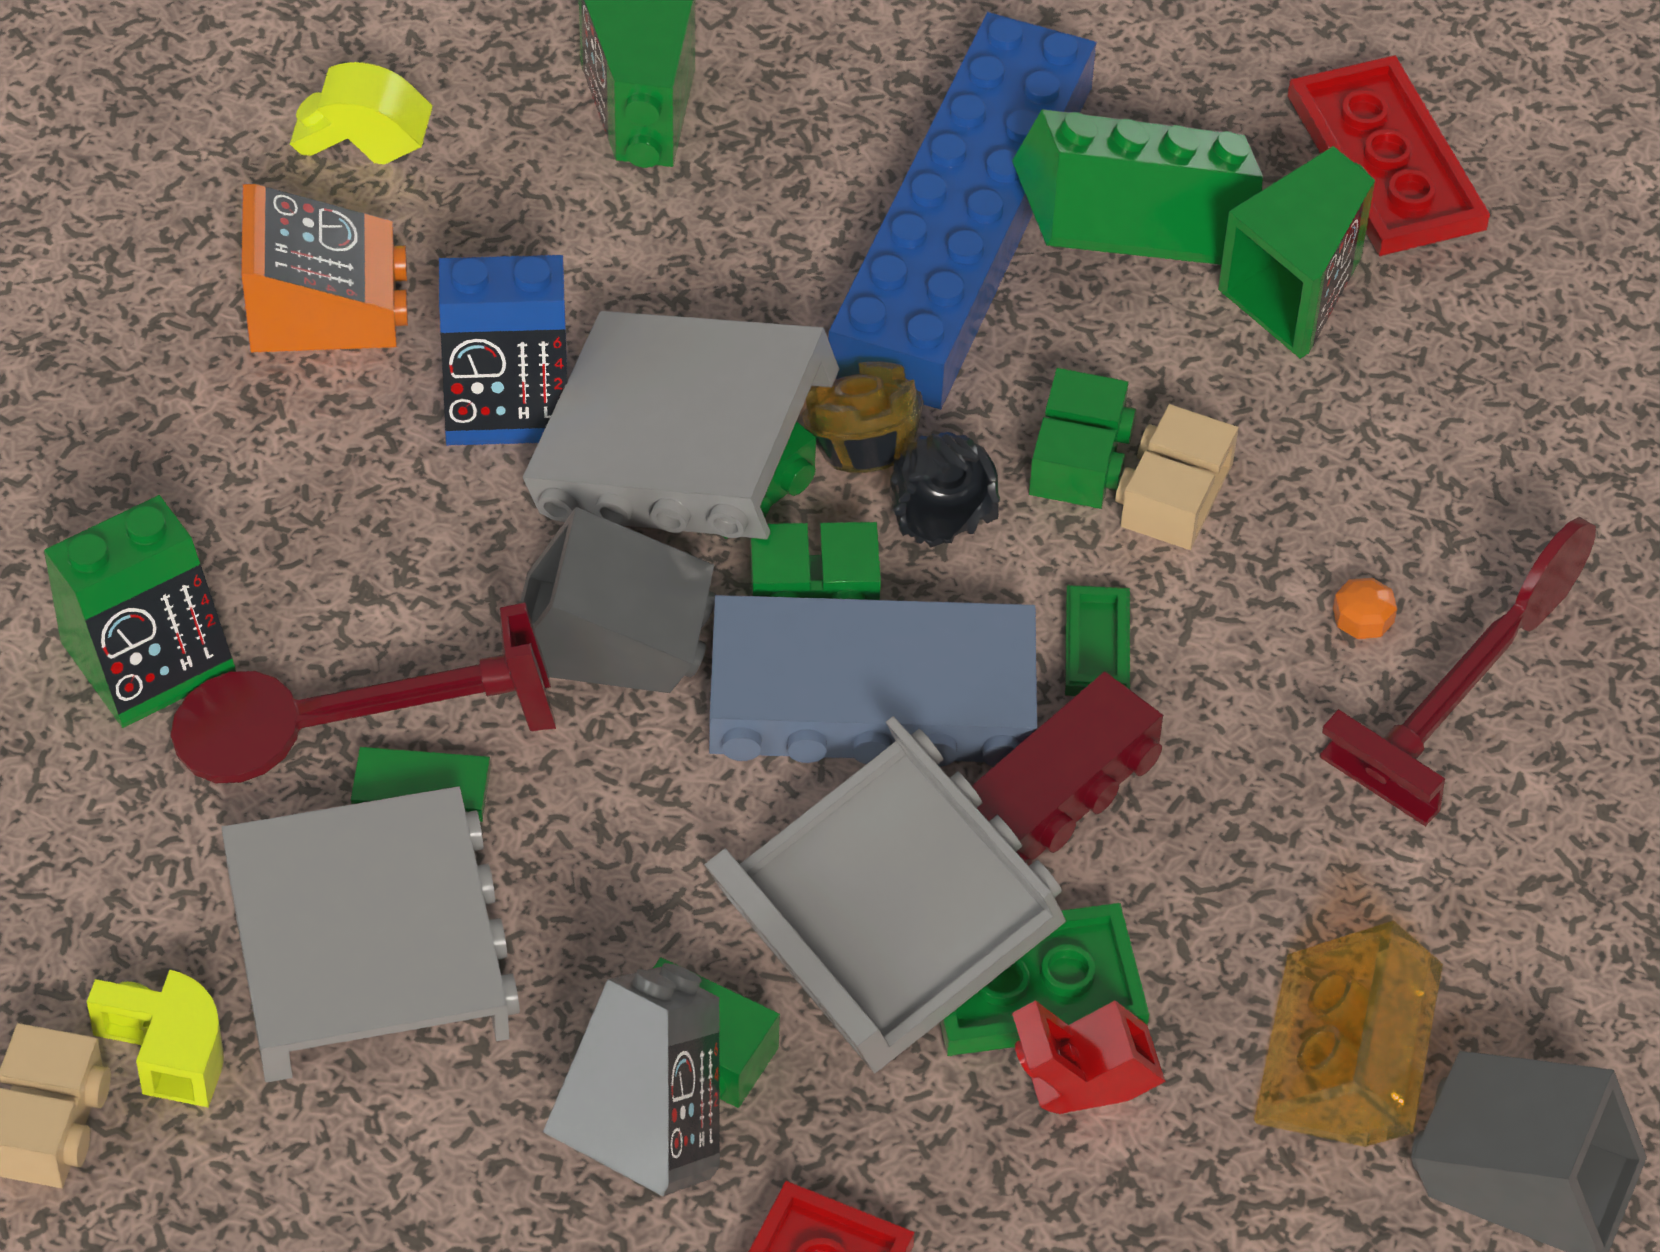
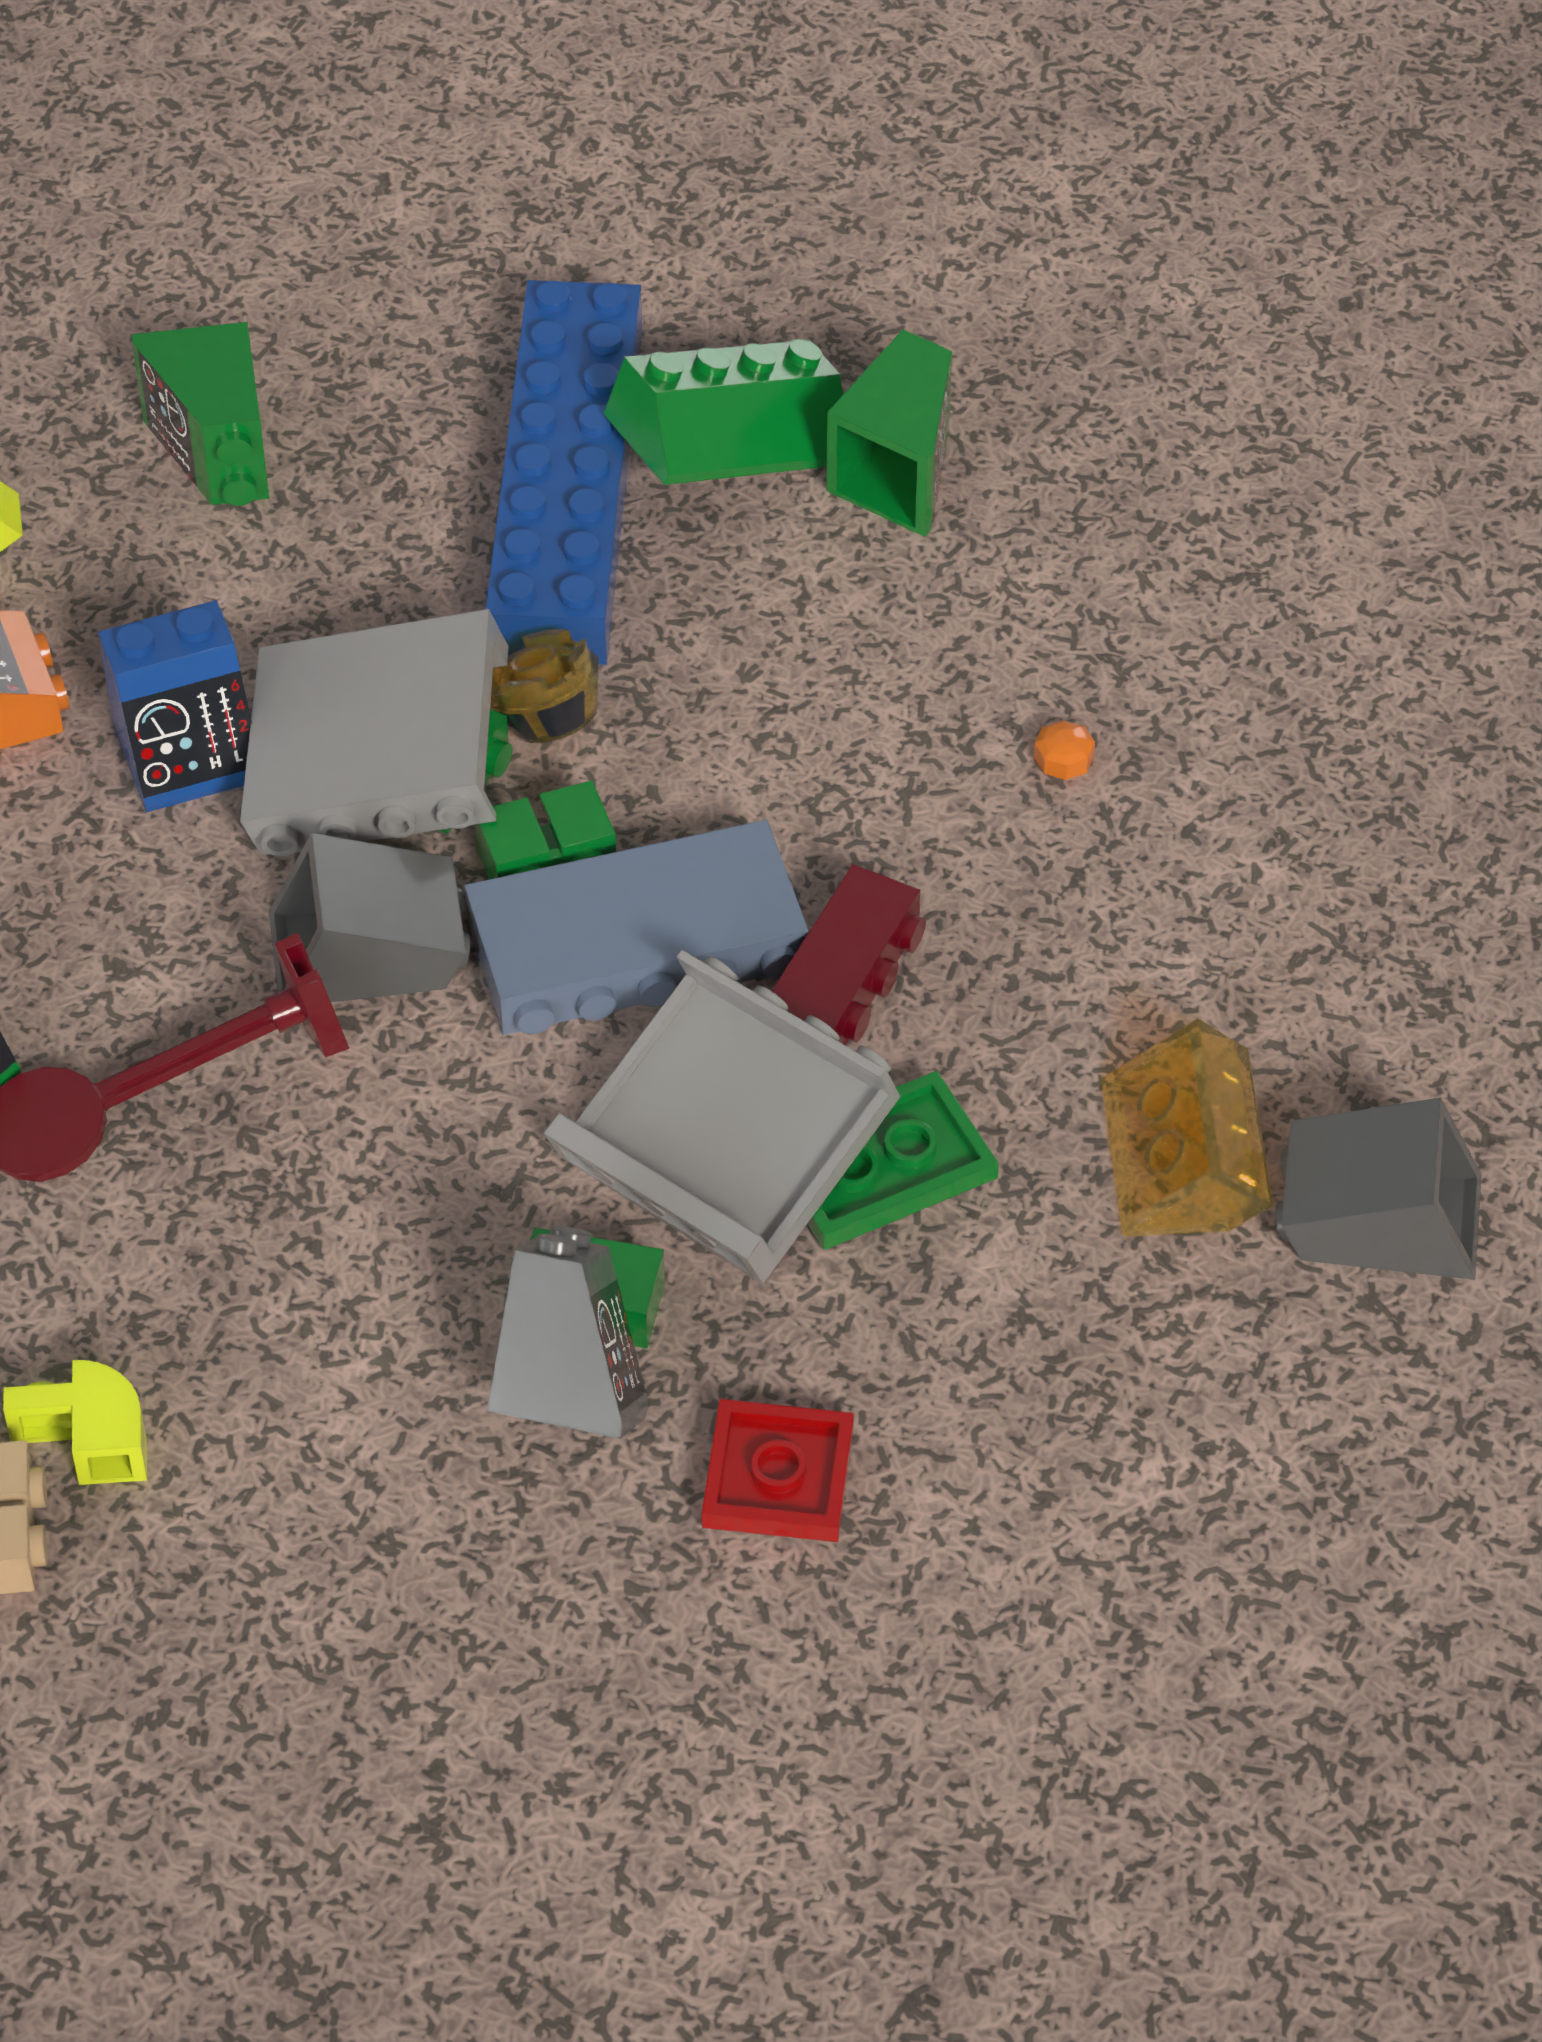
camera: 15 degrees left, 0 degrees up
light grey panel [221,786,520,1083] -> none
green tile [351,747,491,822] -> none
black hair [890,432,1000,548] -> none
red brick [1012,1001,1166,1114] -> none
green piece [1029,368,1137,509] -> none
green tile [1065,585,1130,696] -> none
tan piece [1115,404,1238,550] -> none
red plate [1288,55,1490,256] -> none
dark red piece [1320,517,1596,827] -> none

